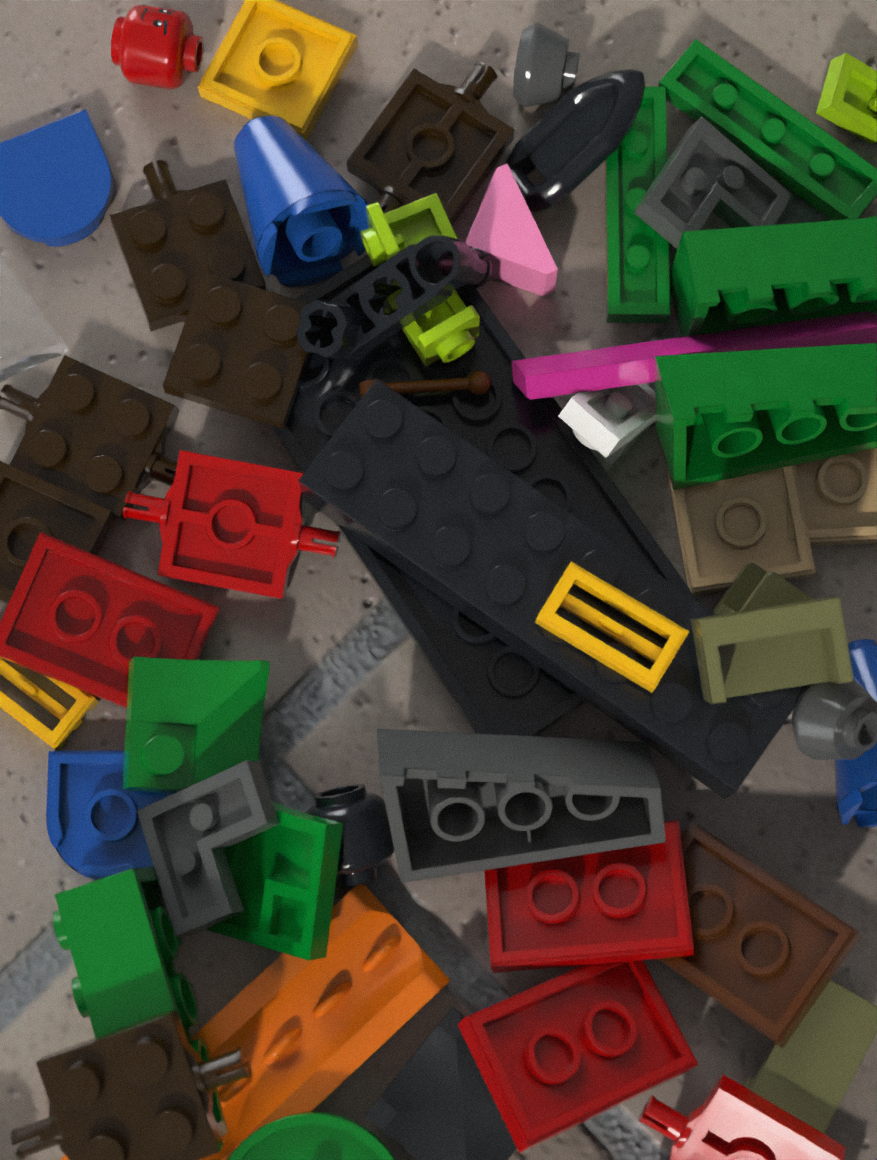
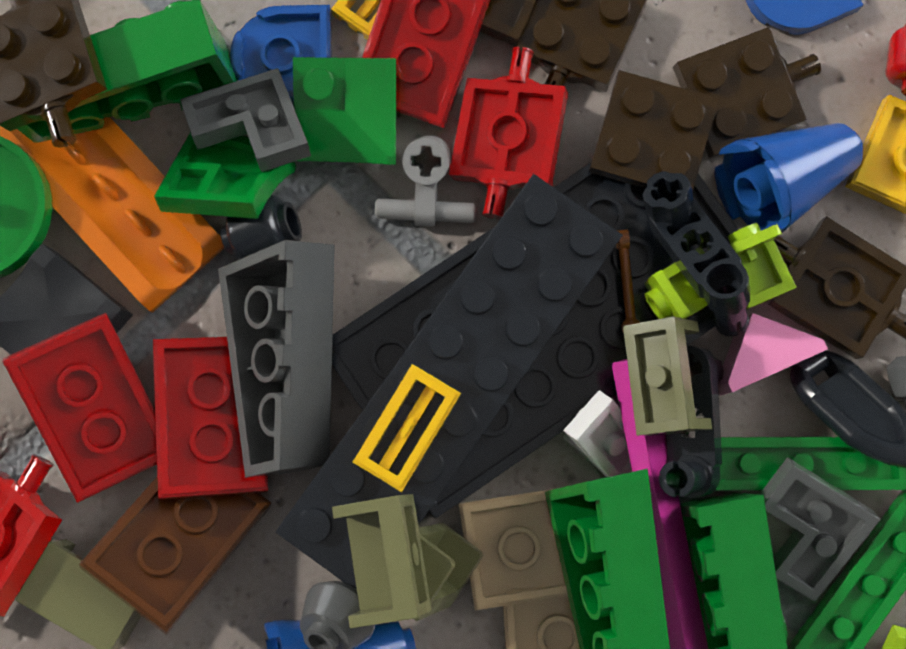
camera: 85 degrees right, 5 degrees up
none -> light grey piece [375,136,477,227]
none -> olive panel [623,316,712,436]
none -> black beam [659,345,724,499]

